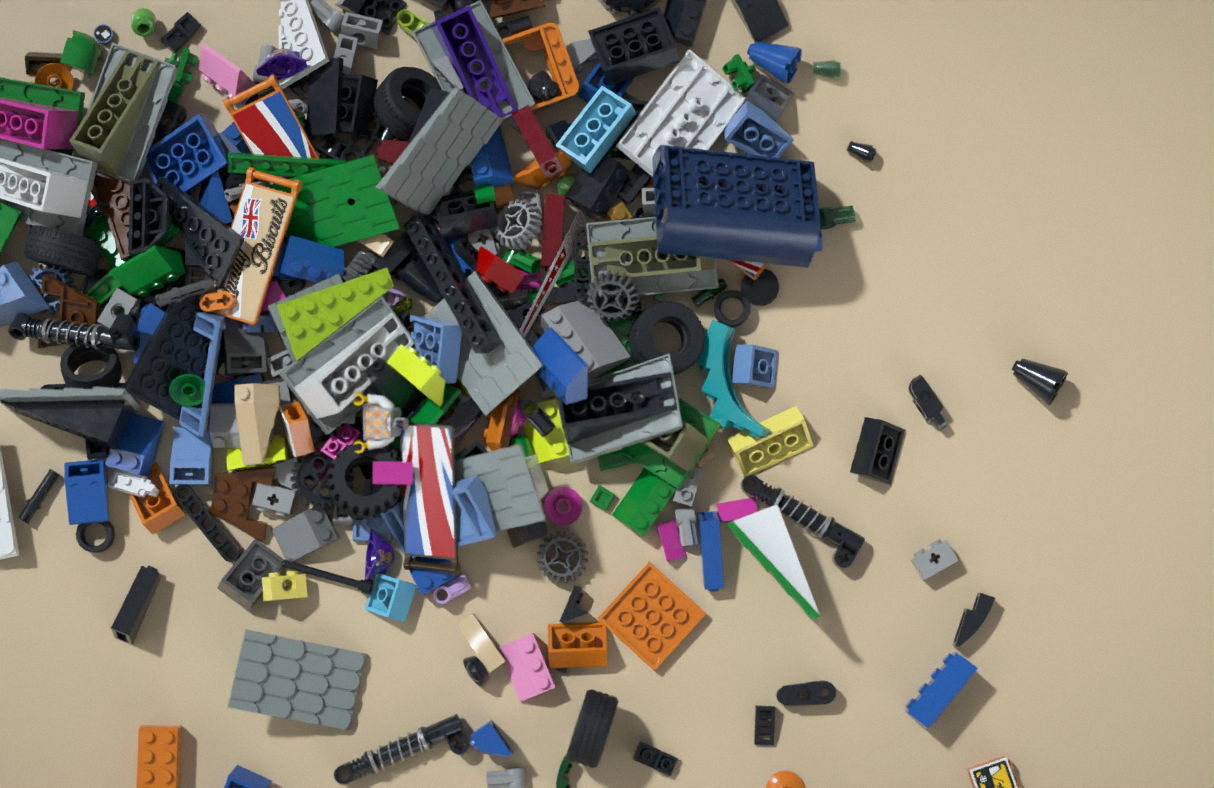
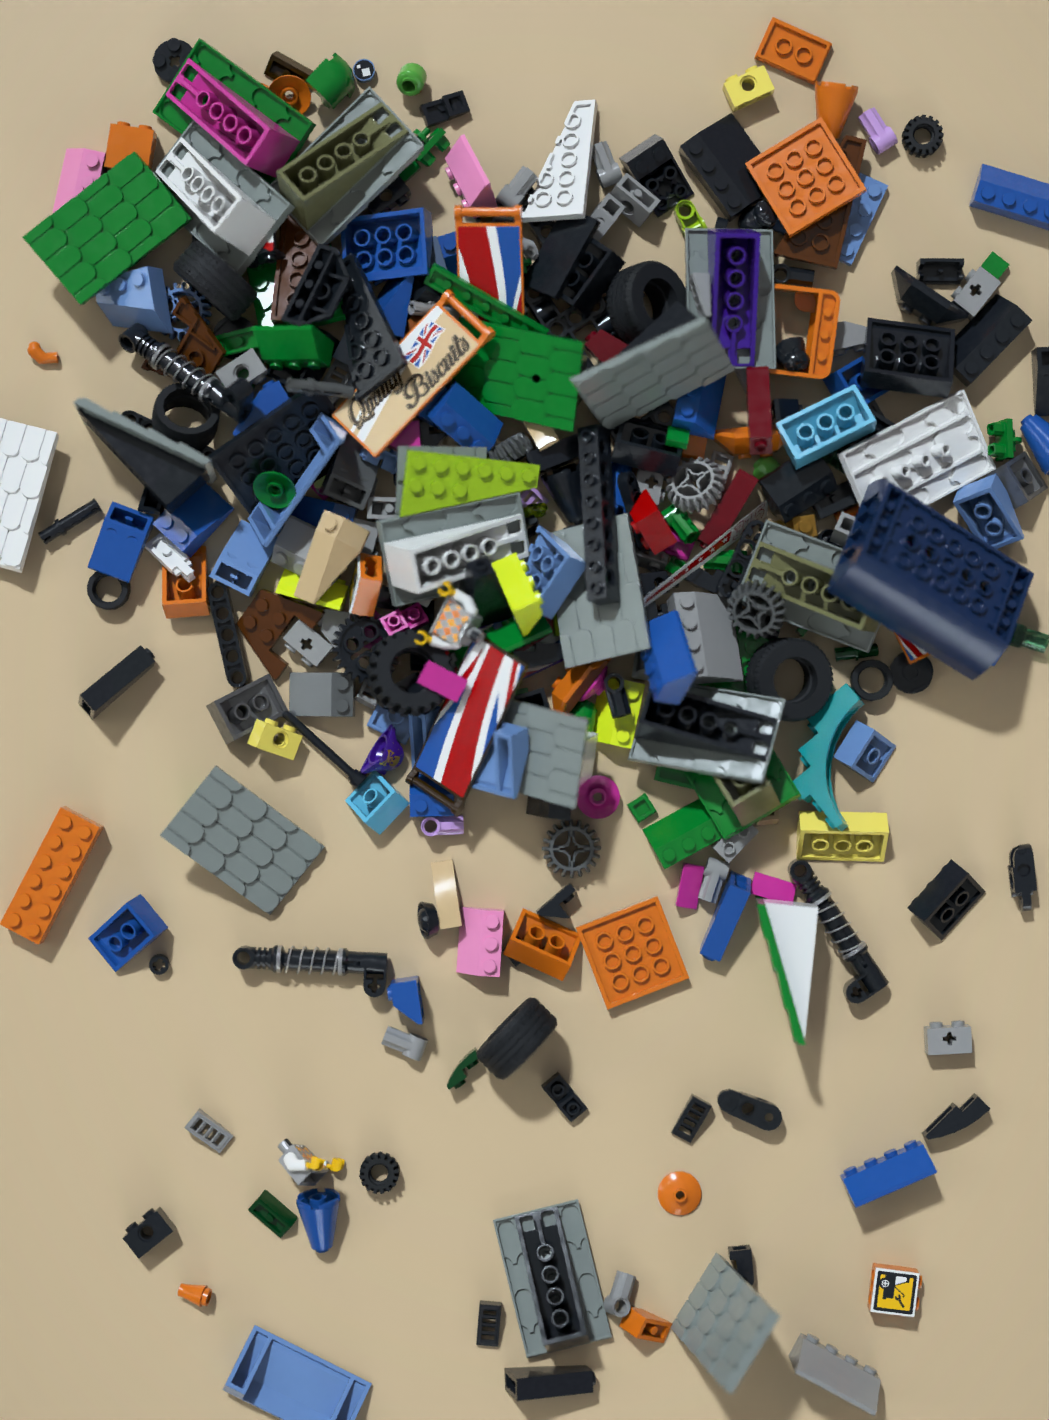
camera: 30 degrees right, 5 degrees up
orange beam [199,291,237,313] -> none
dark purple hat [256,49,307,79] -> none

